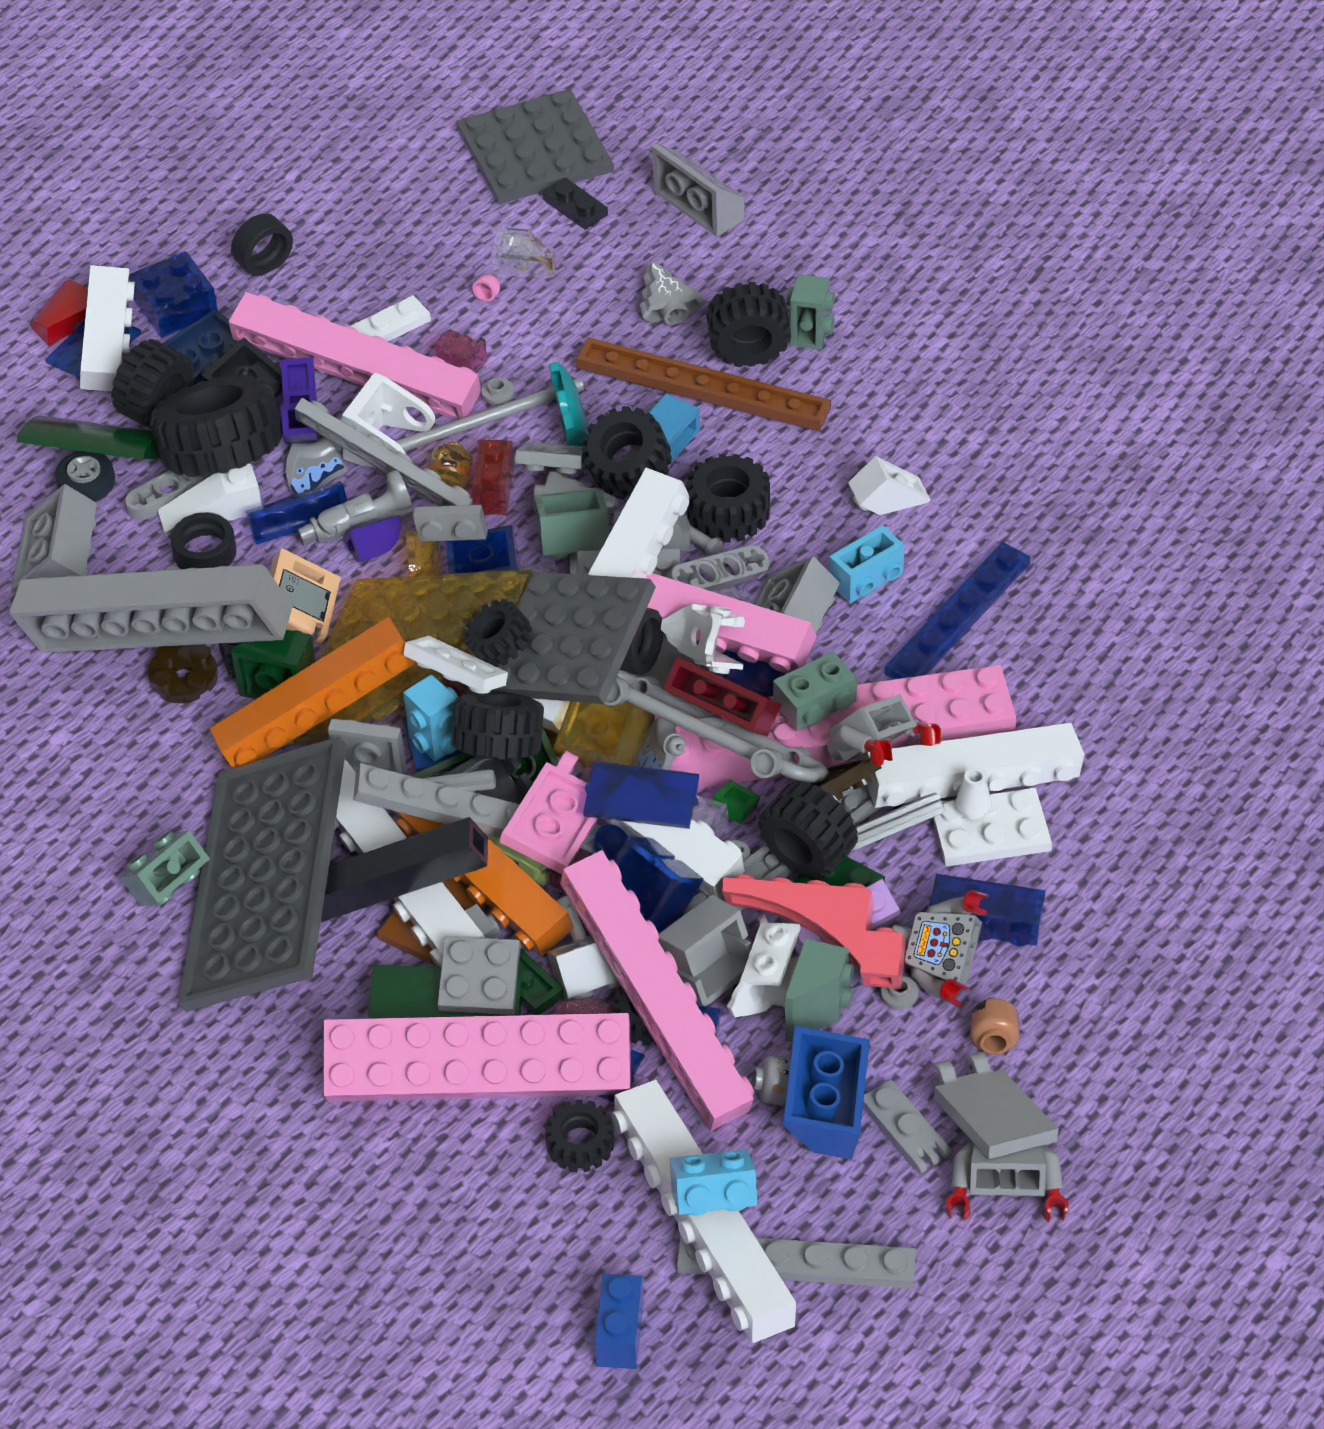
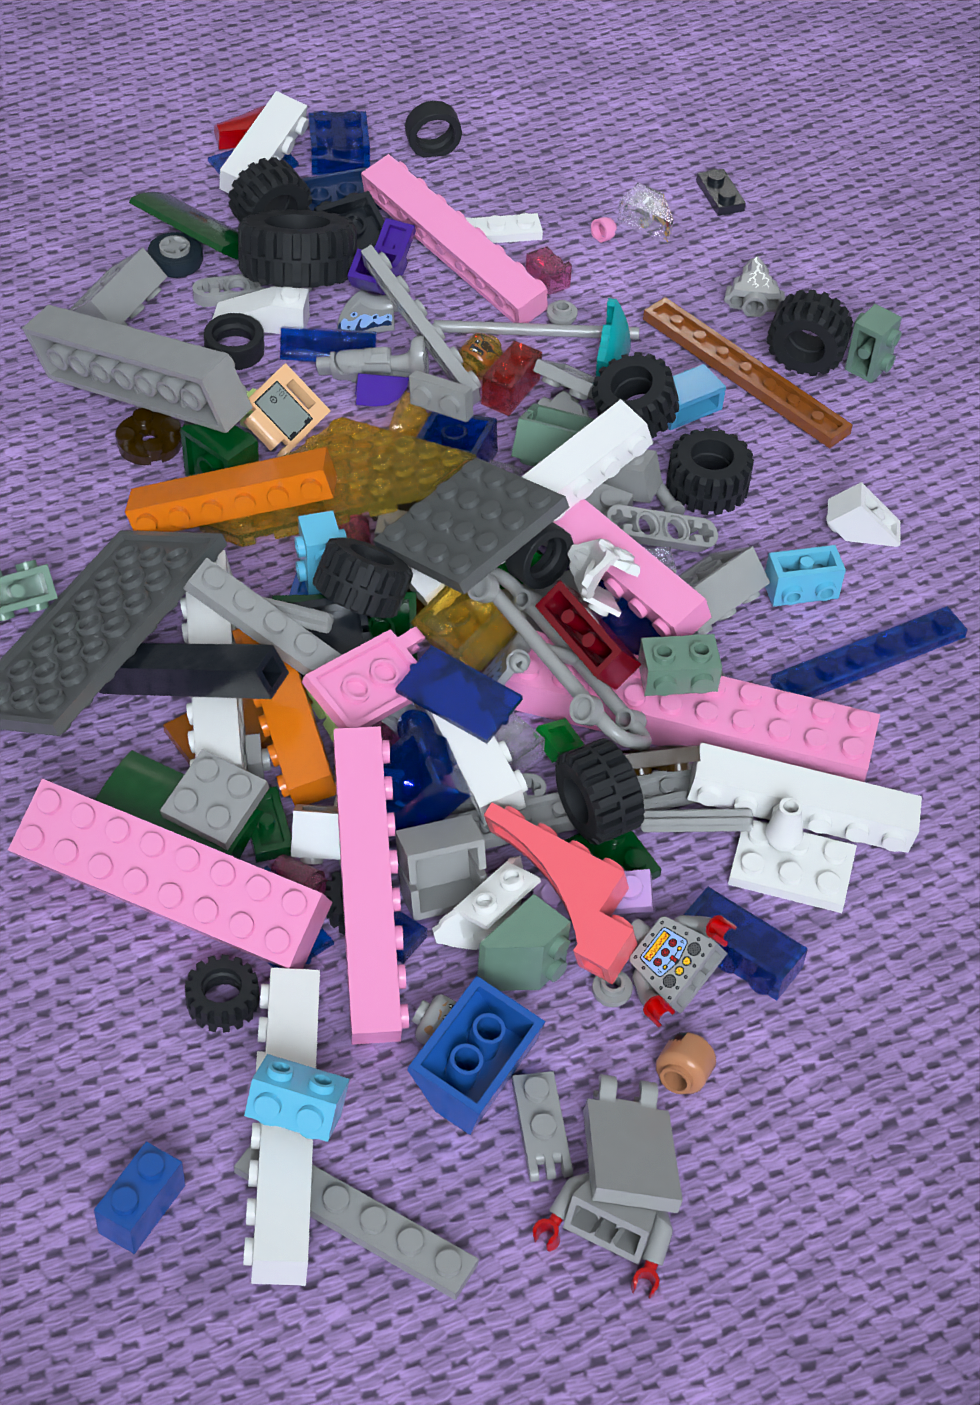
camera: 20 degrees right, 0 degrees up
light grey plate [328,718,407,775] -> none
white hose [342,372,435,468] -> none
white plate [403,636,508,693] -> none
dark grey plate [457,89,614,205] -> none
black tyre [462,599,532,667] -> none
light grey slope [652,143,744,237] -> none
light grey torso [827,694,941,765] -> none

